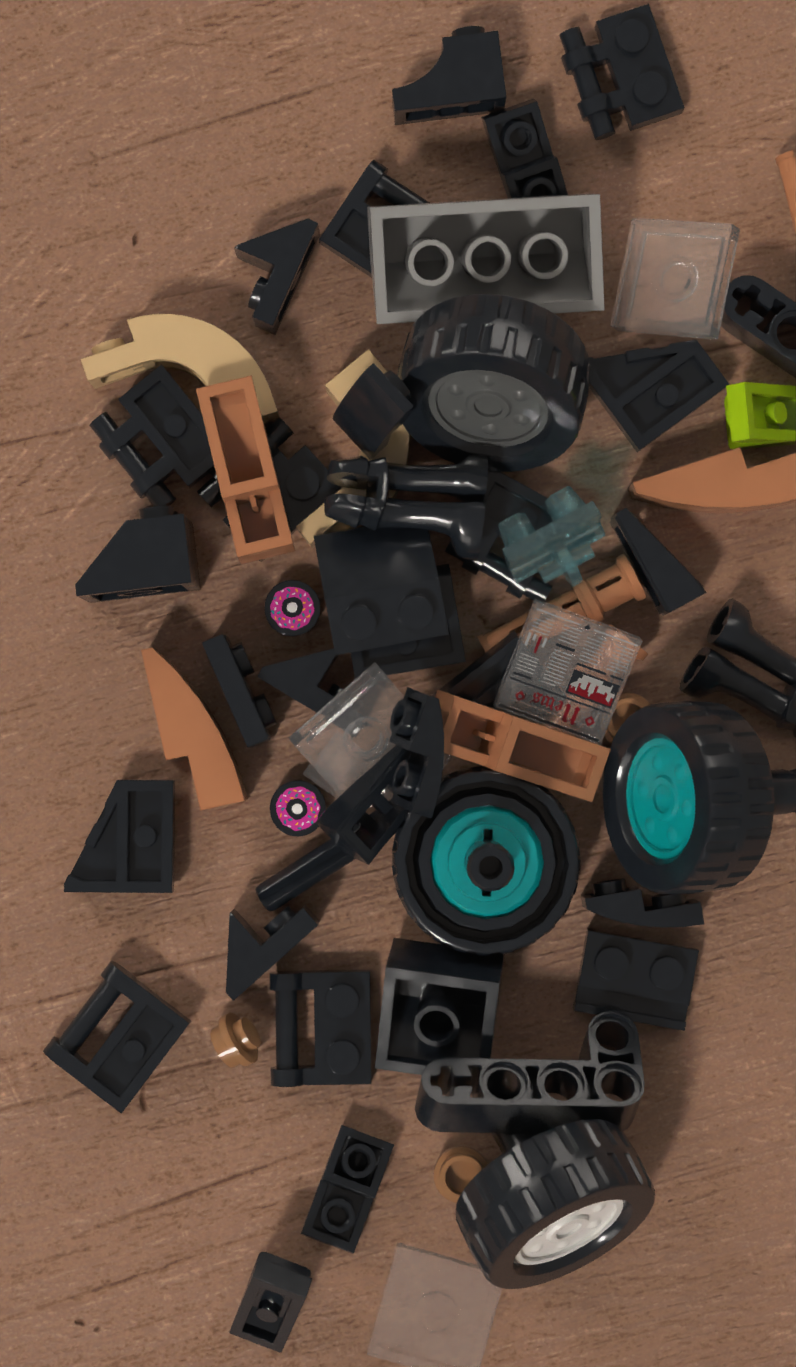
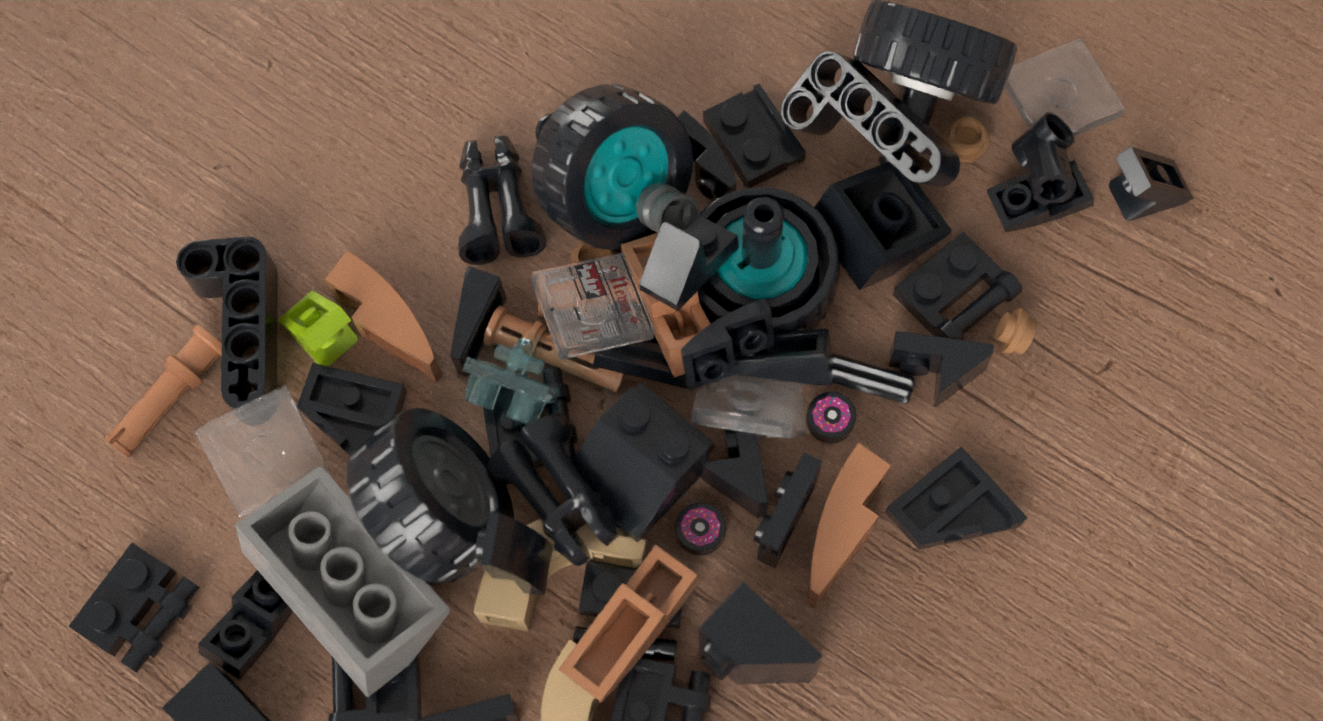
camera: 125 degrees left, 20 degrees down
black plate [43,961,191,1114] -> none
none -> dark grey wheel [636,182,700,233]
none -> slope [639,215,739,311]
none -> black piece [1012,112,1075,205]

